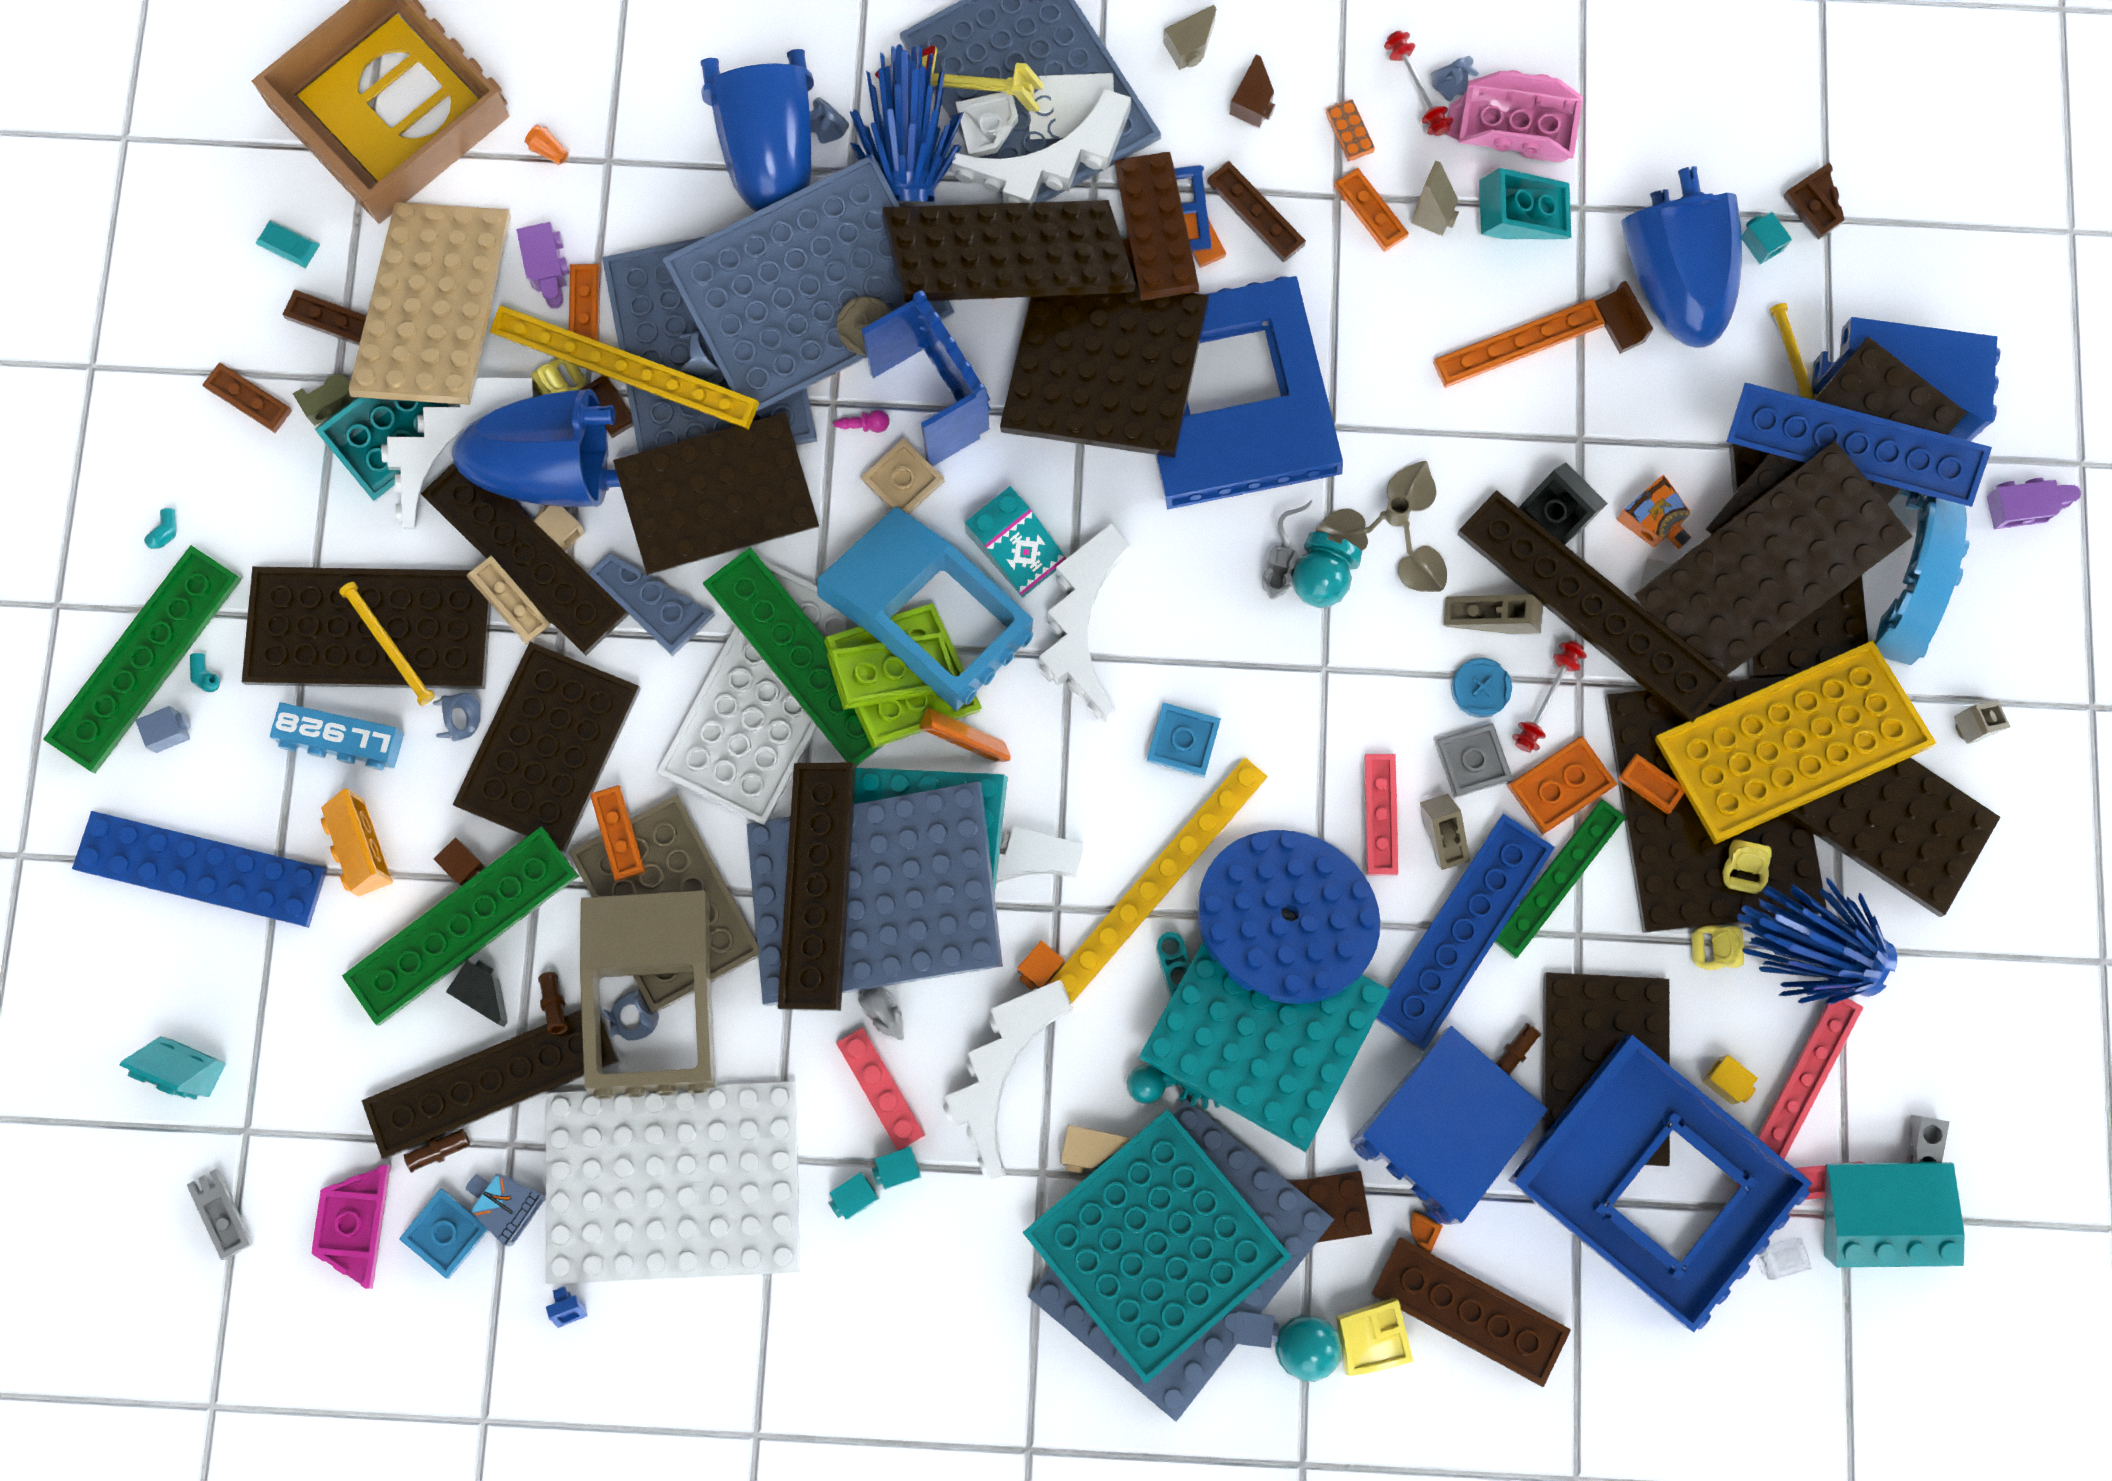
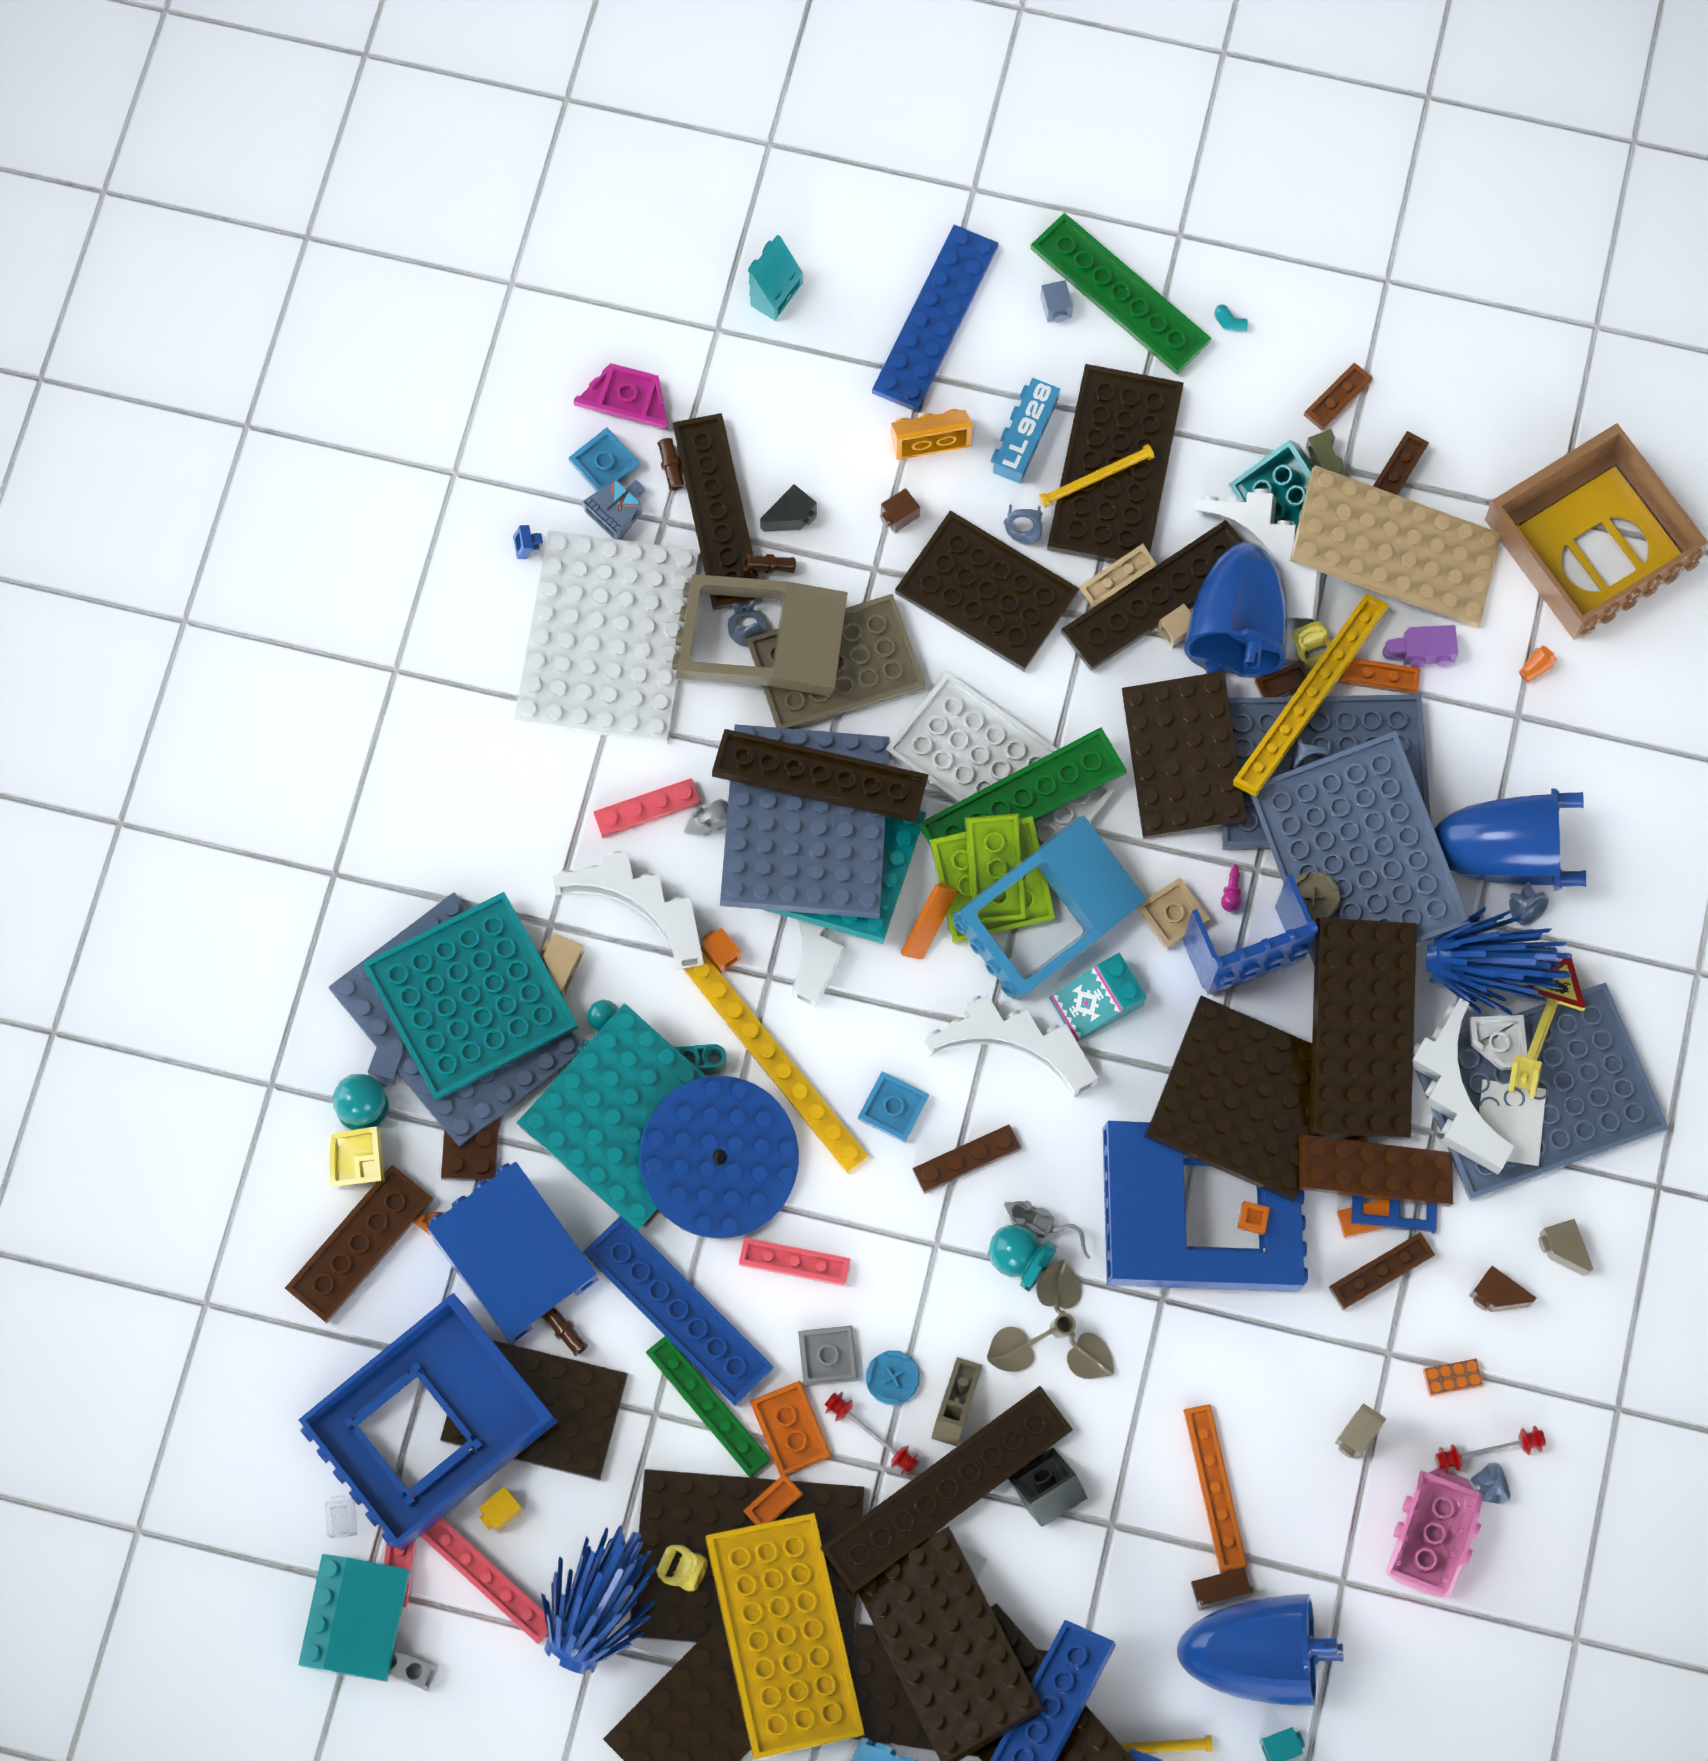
camera: 100 degrees right, 5 degrees down
light grey hinge [187,1169,254,1260] -> none
teal arm [190,653,220,692] -> none
teal tile [256,220,320,269] -> none
green plate [342,827,579,1026] -> none
sand blue wing [588,553,715,657] -> none
orange tile [590,785,646,882] -> none
teal brick [828,1172,880,1221] -> none
teal brick [872,1147,922,1190] -> none
orange tile [1334,168,1409,252] -> none
dark tan arch [1420,794,1470,870] -> none
teal slope [1479,168,1572,239] -> none
torso [1616,474,1692,550] -> none
light yellow piece [1691,925,1744,970] -> none
none -> reddish brown plate [912,1124,1021,1194]
none -> orange tile [1237,1201,1270,1235]

